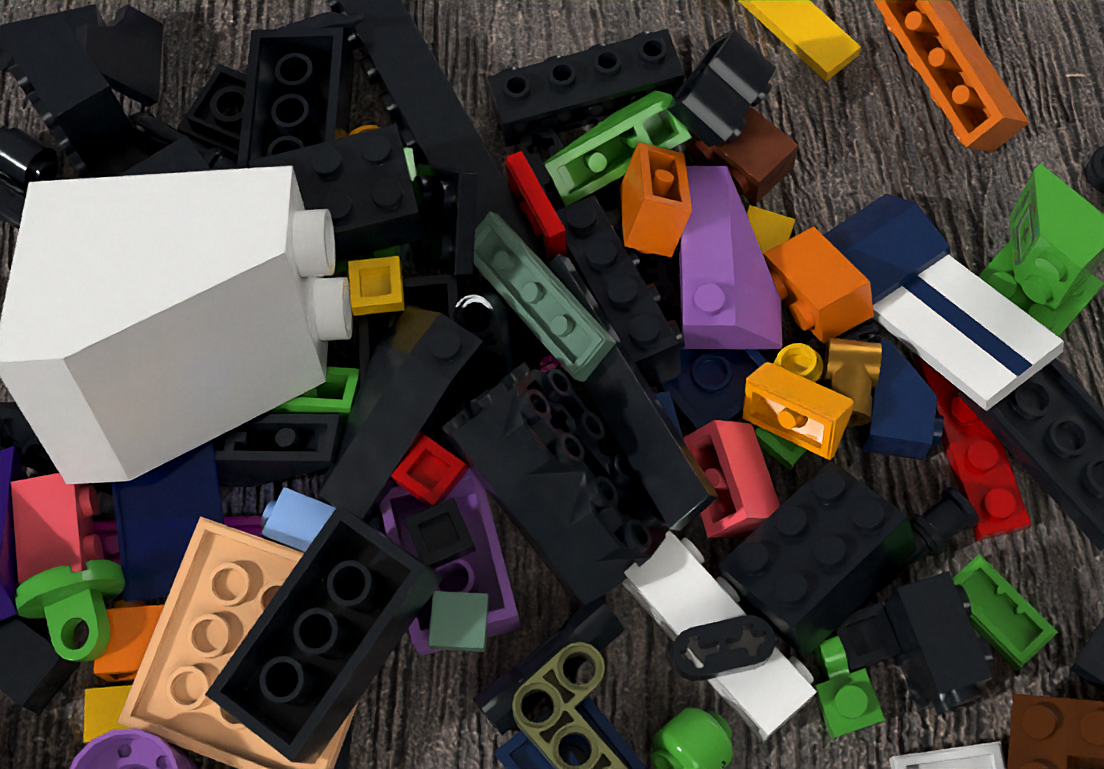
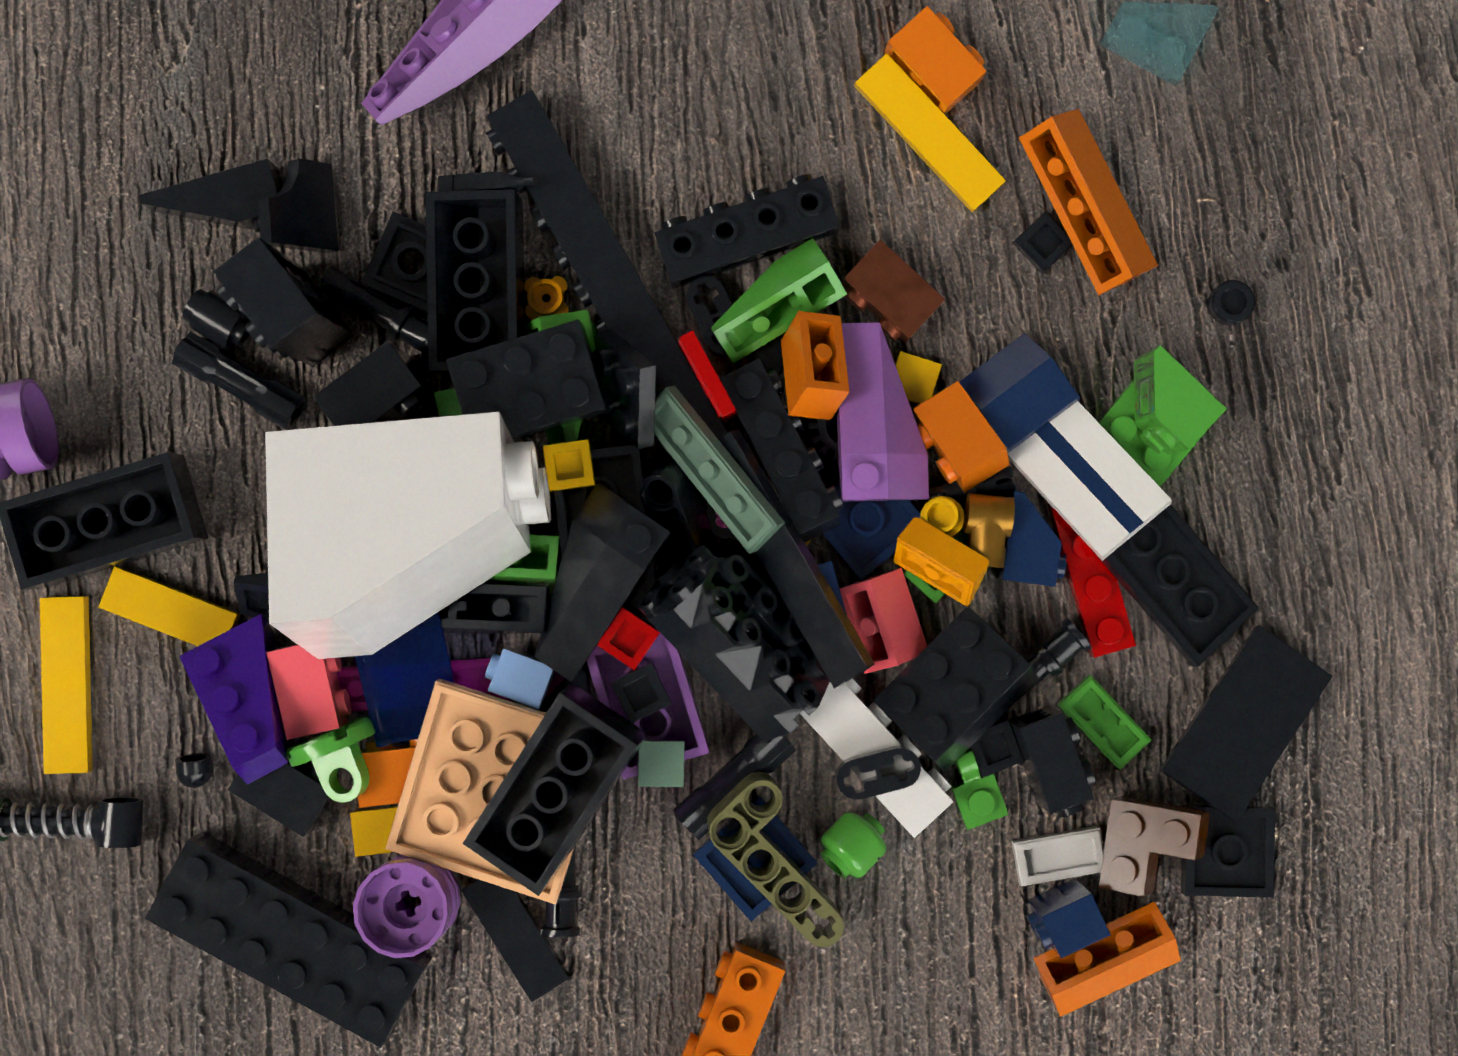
camera: 10 degrees left, 20 degrees up
black brick [667,29,775,147] -> none
none -> black tile [1012,211,1073,274]

